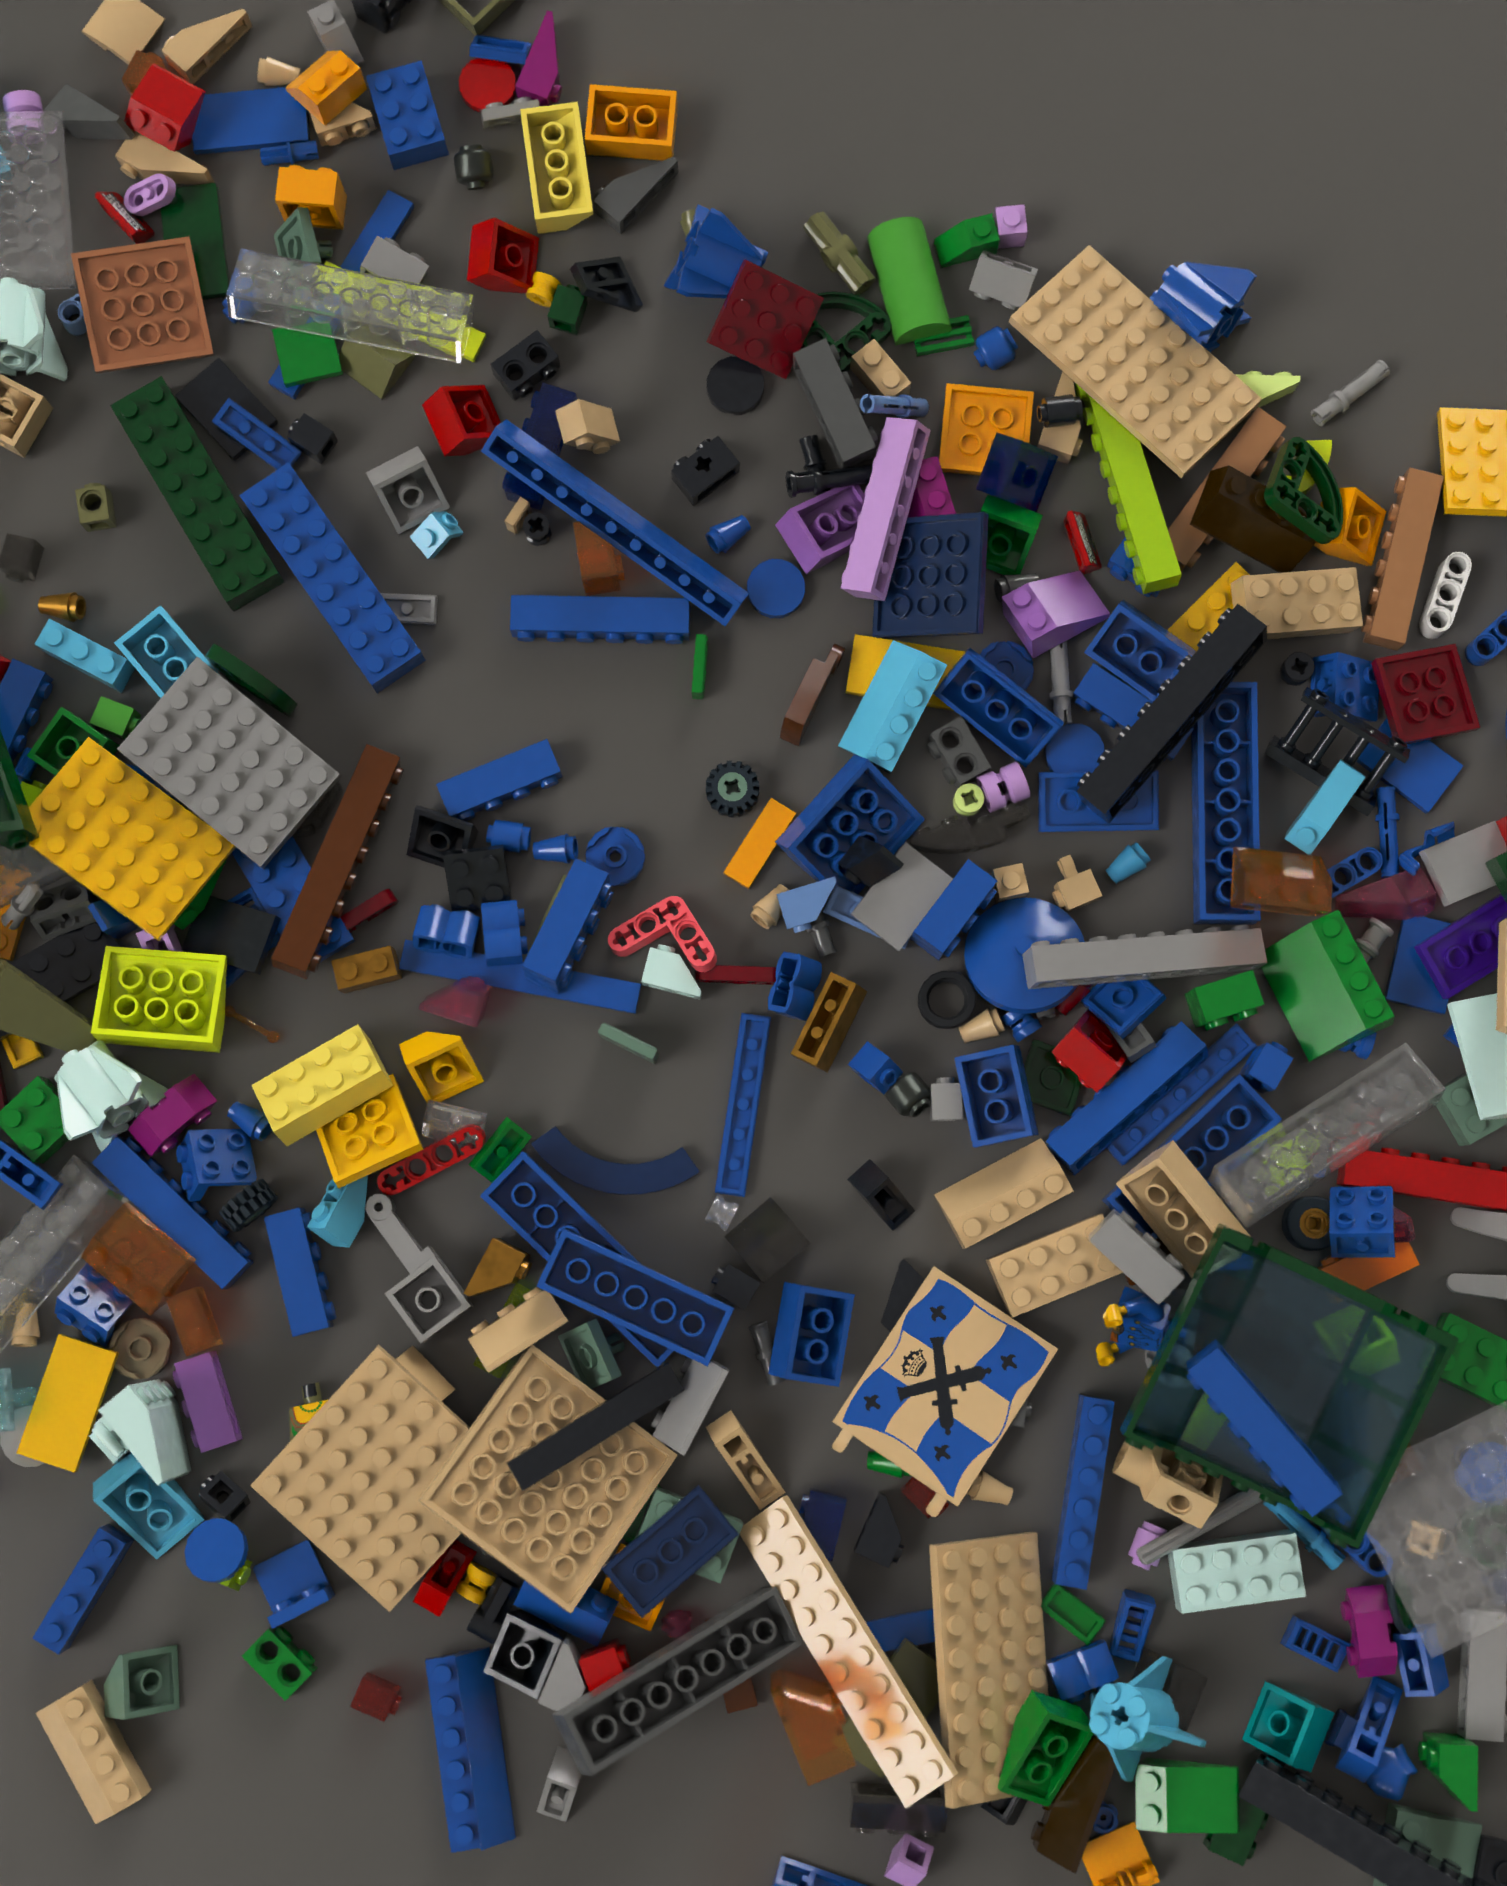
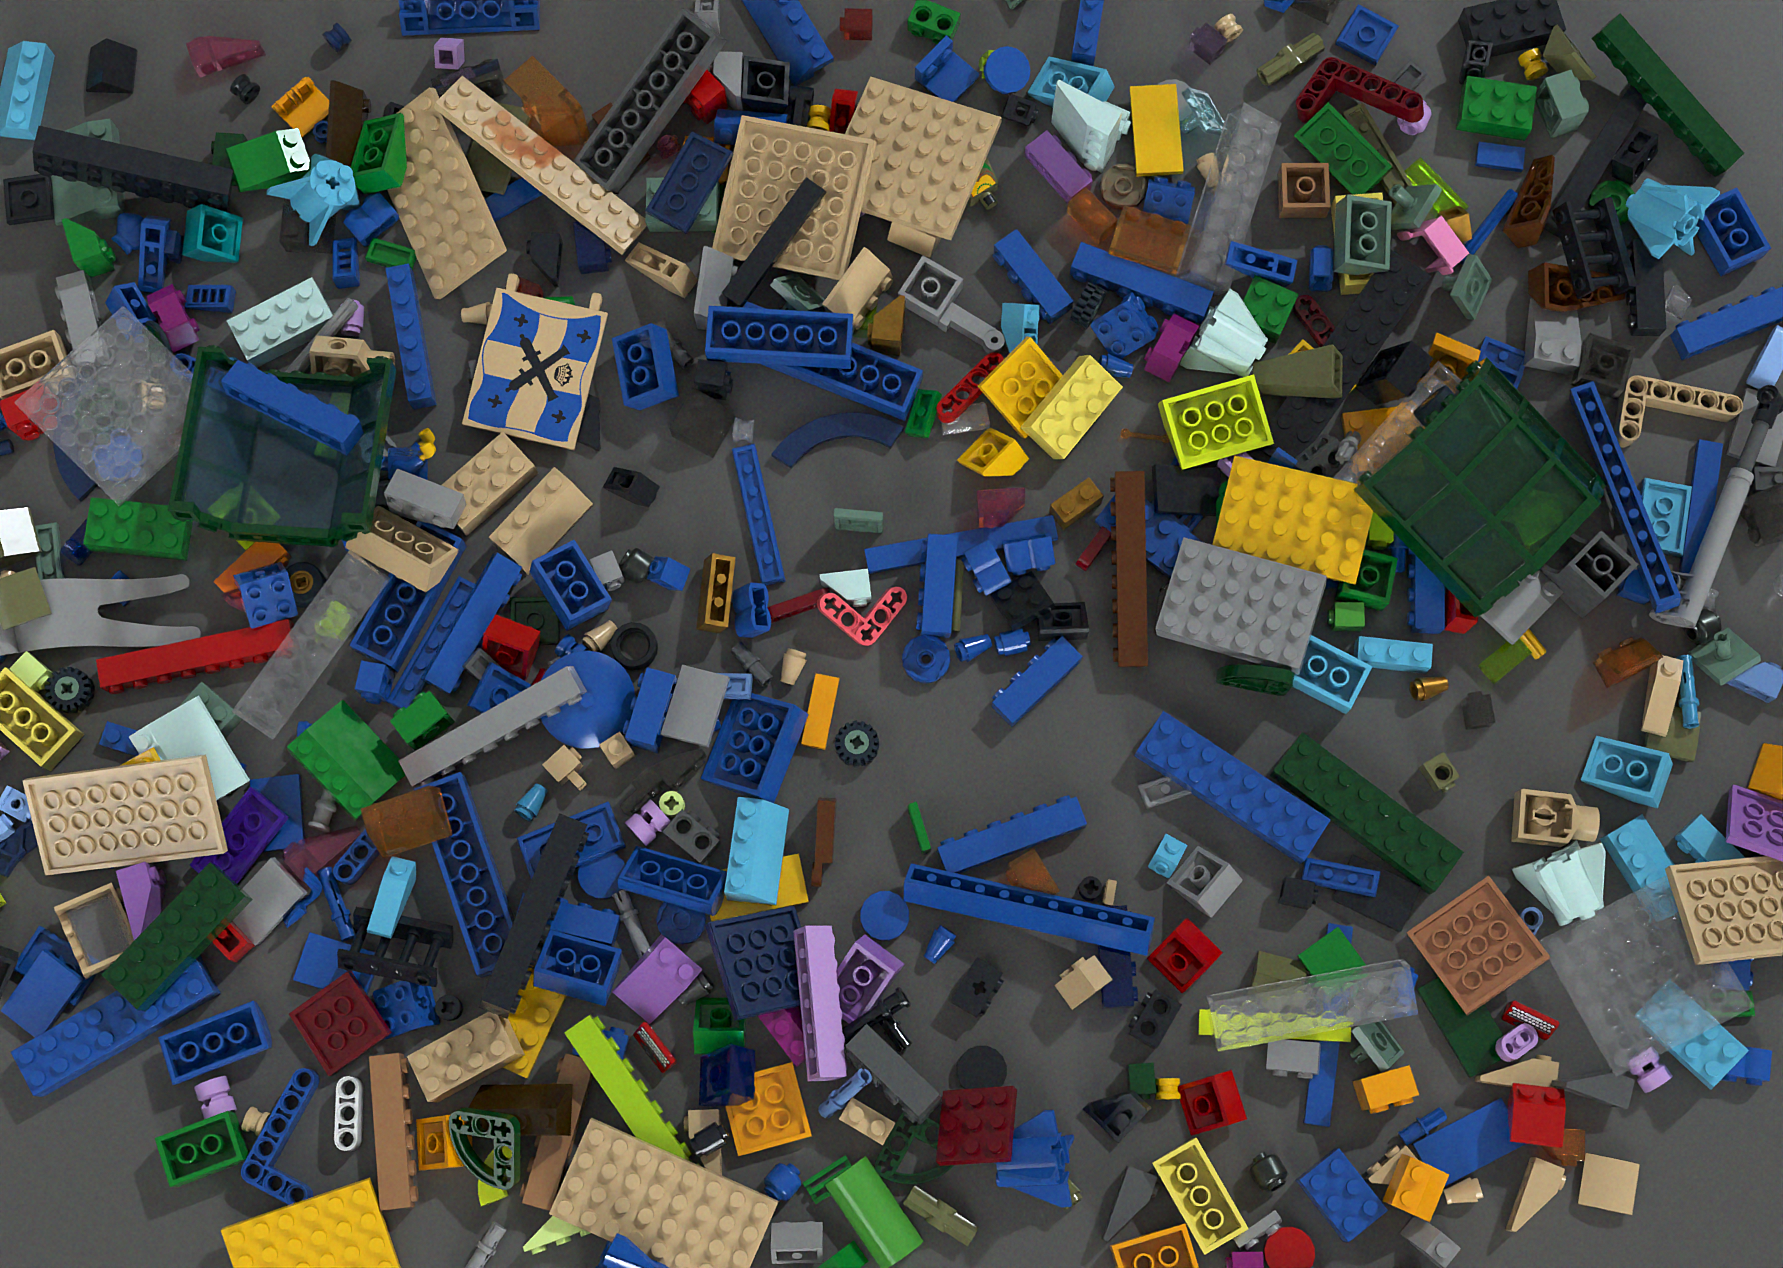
camera: 160 degrees right, 5 degrees down
medium blue slope [776,876,836,933] -> none
black slope [838,836,904,887] -> none

